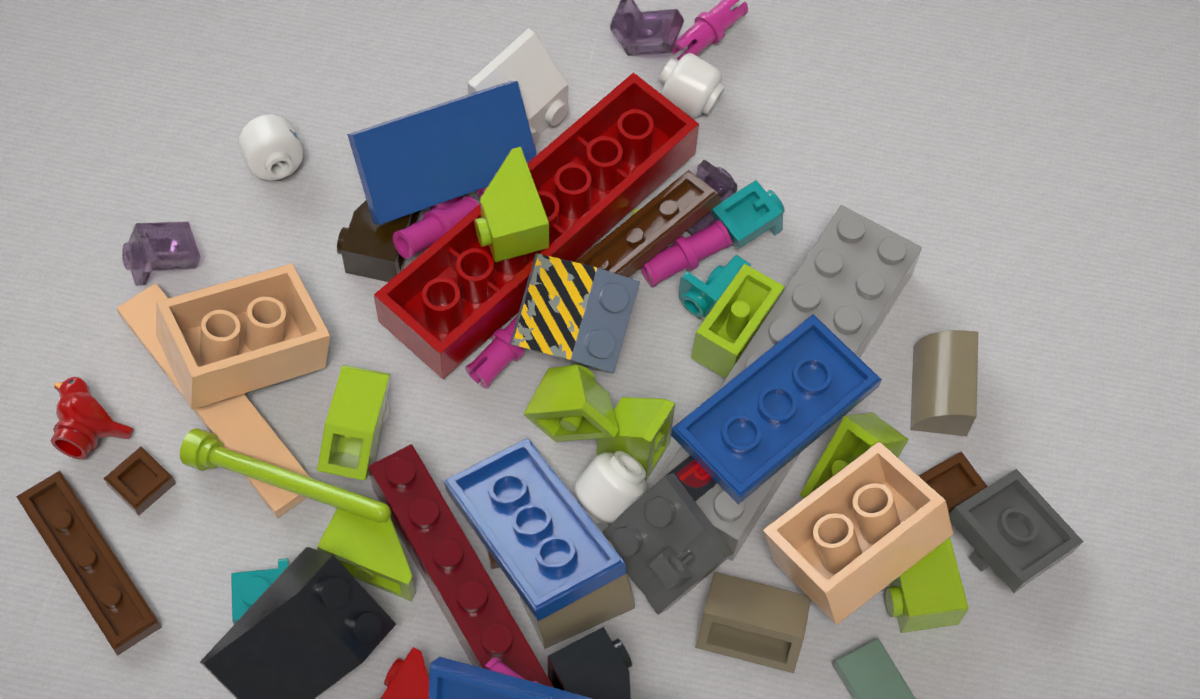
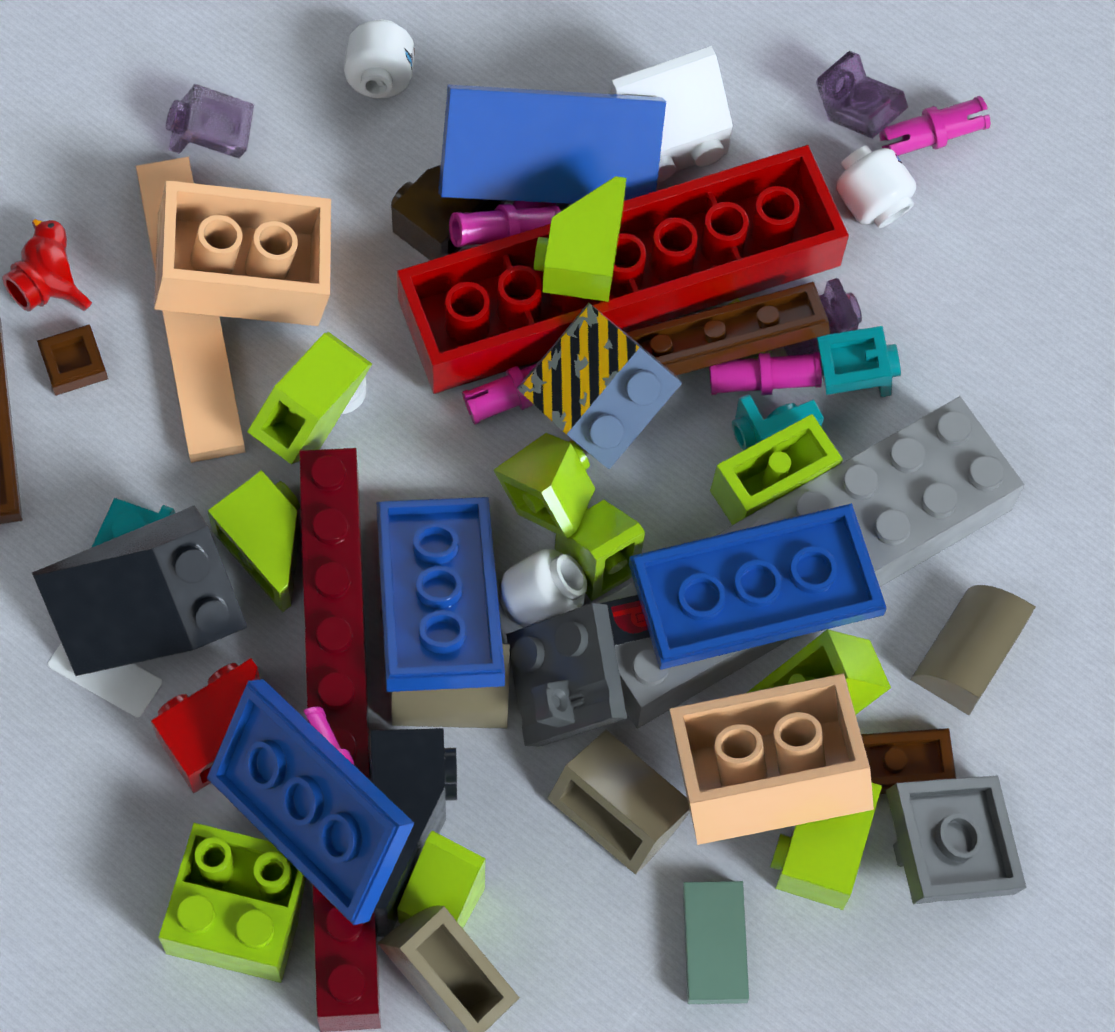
camera: 25 degrees right, 5 degrees up
lime piece [180,428,391,523] -> none

